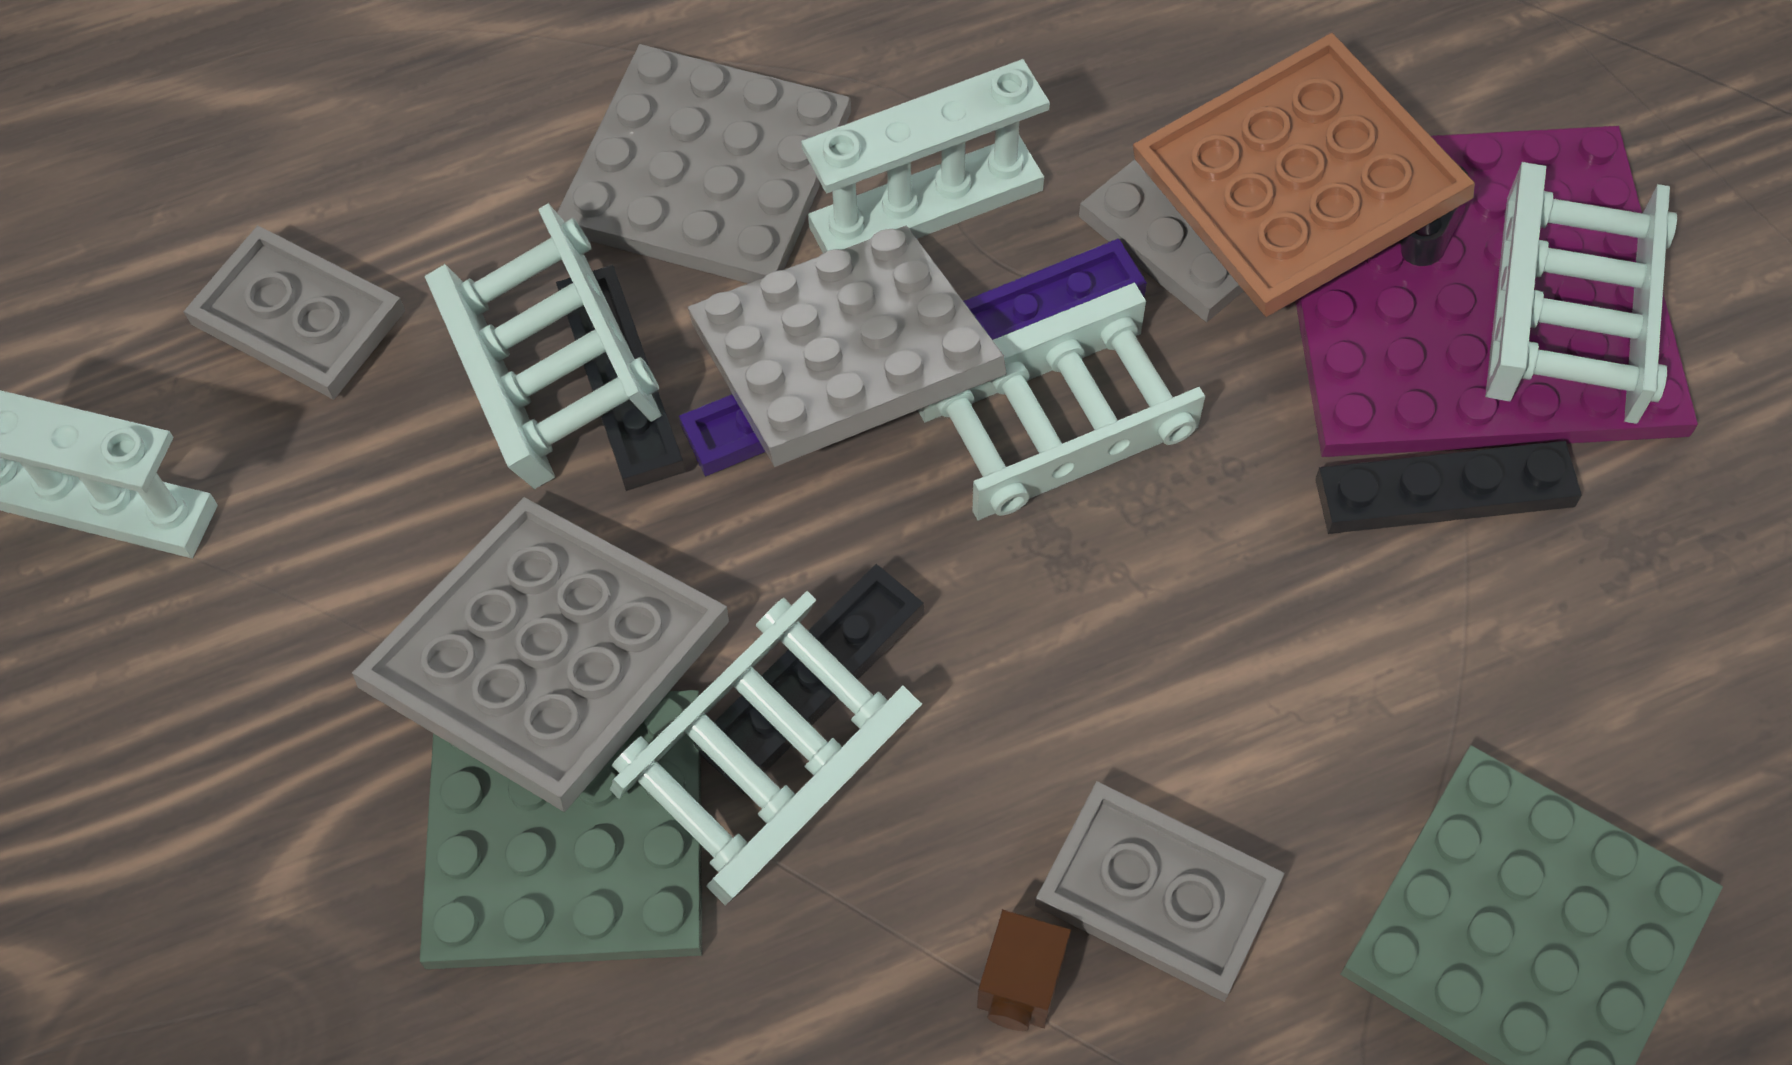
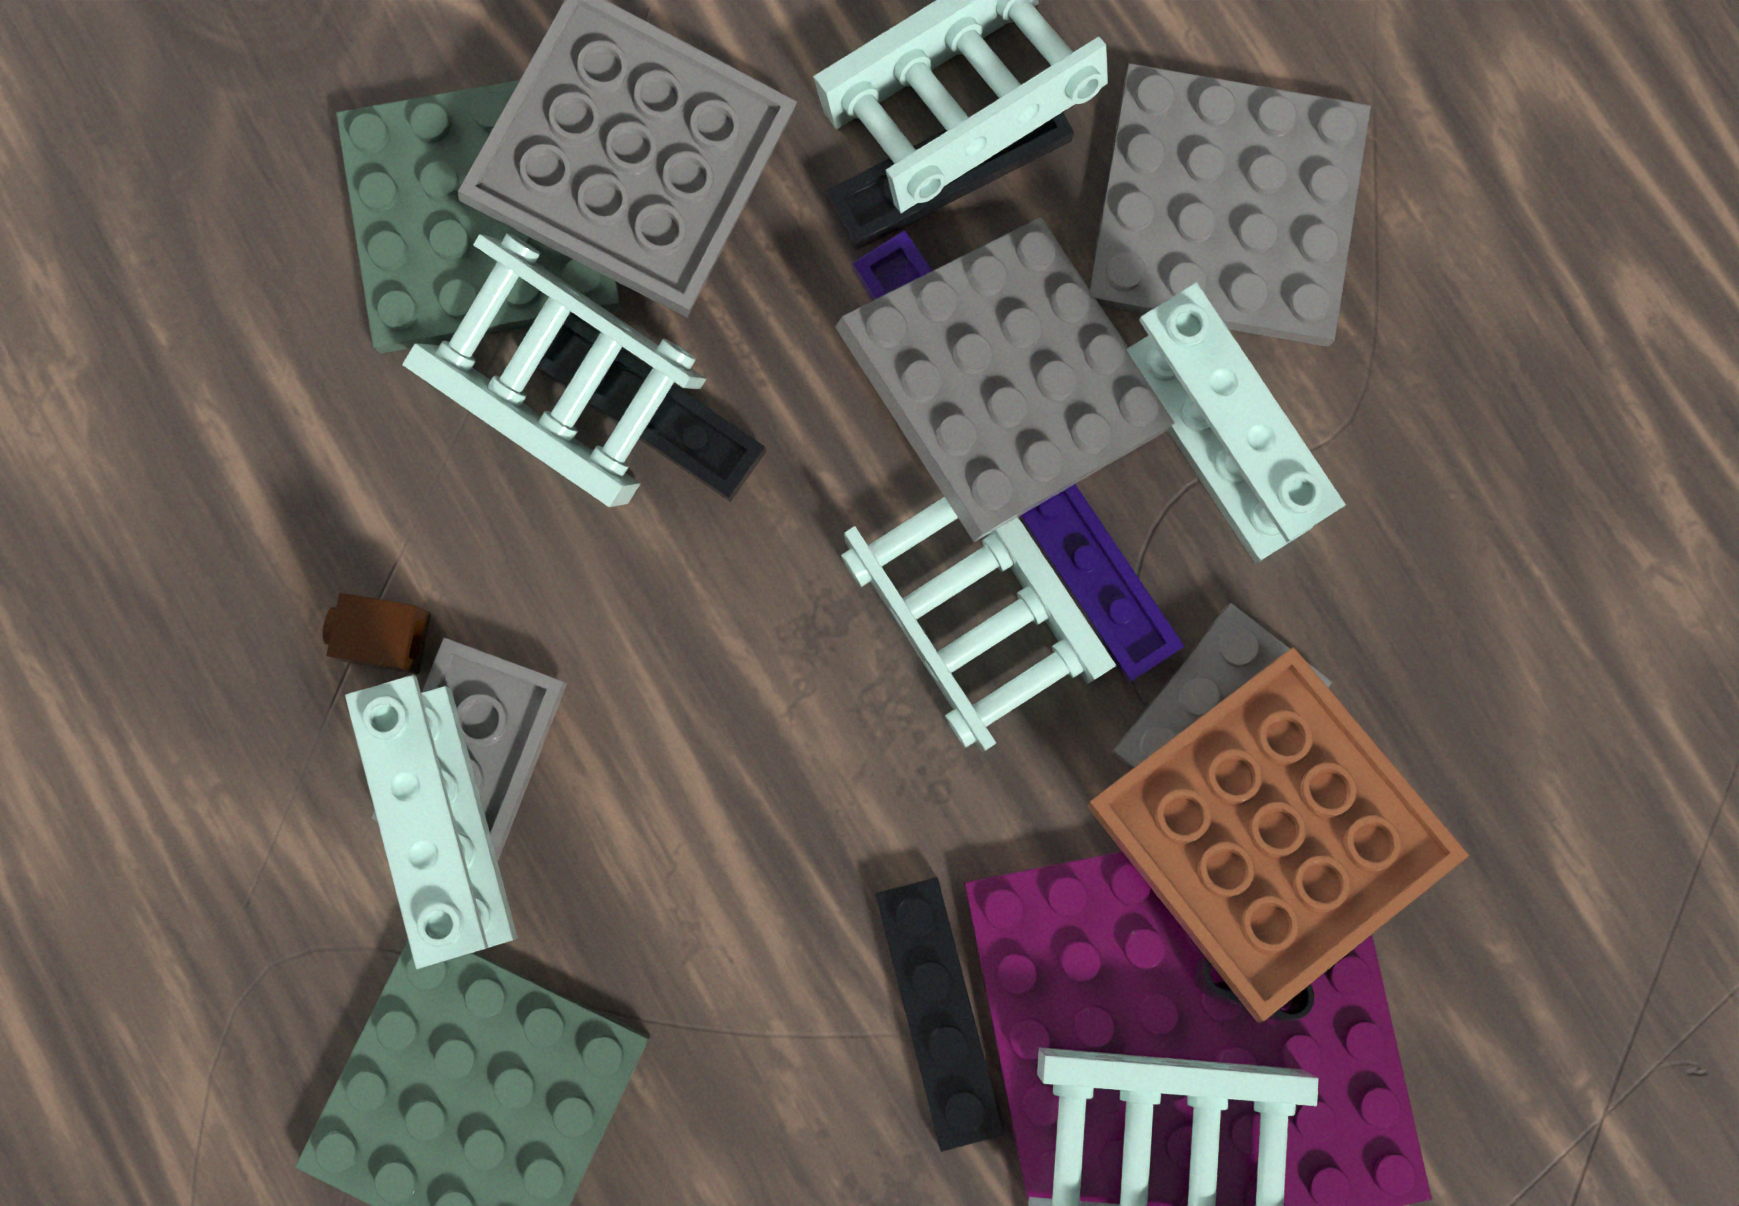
camera: 80 degrees right, 20 degrees up
none -> light aqua fence [345,675,518,969]

